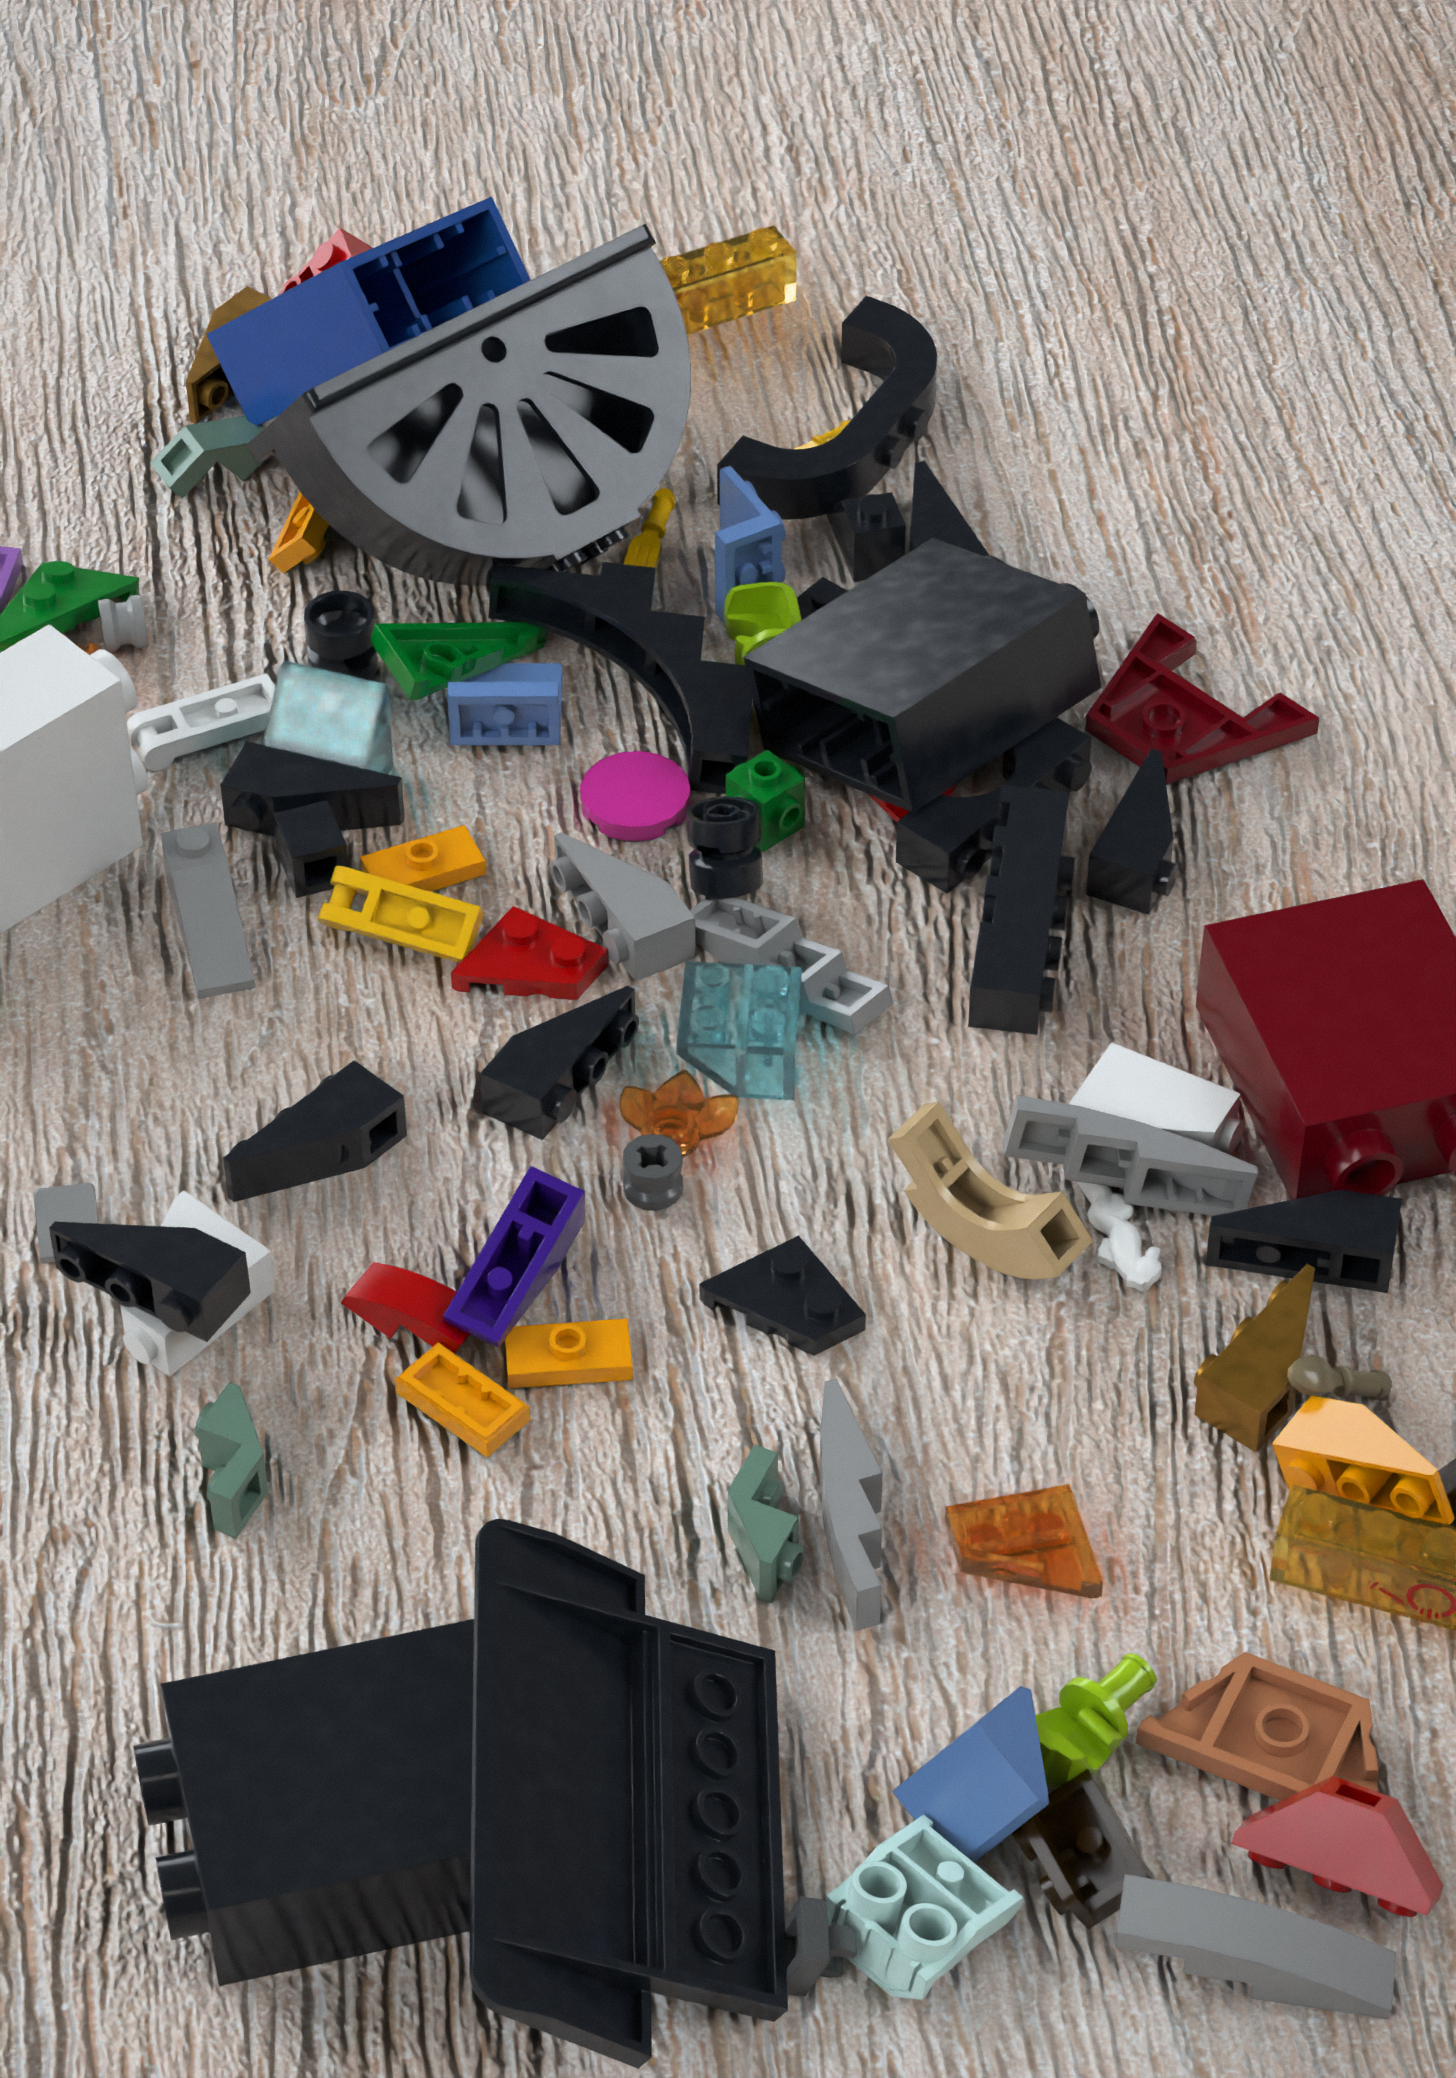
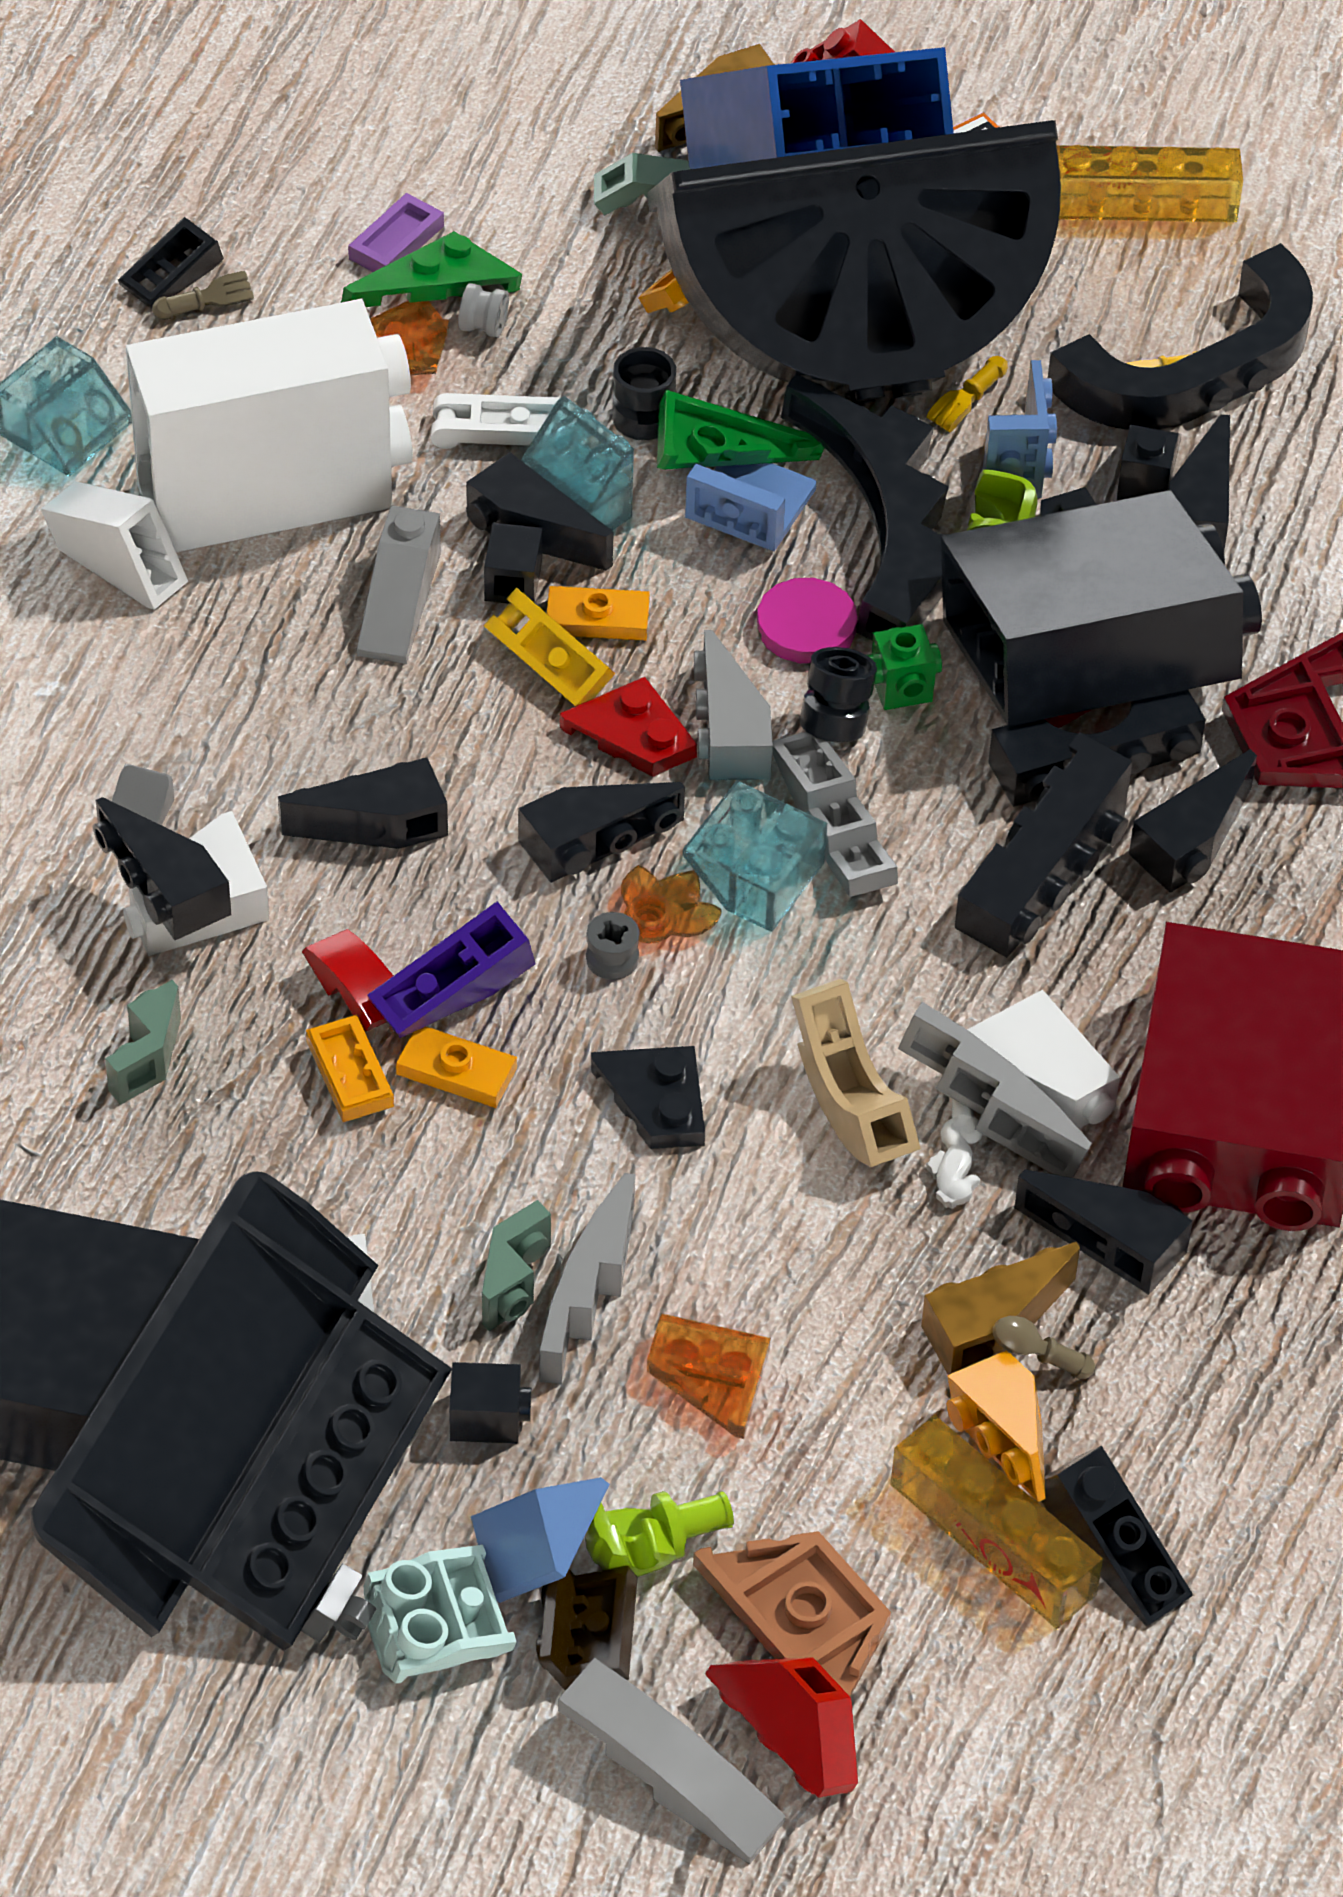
camera: 25 degrees right, 5 degrees up
none -> black brick [449,1362,532,1444]

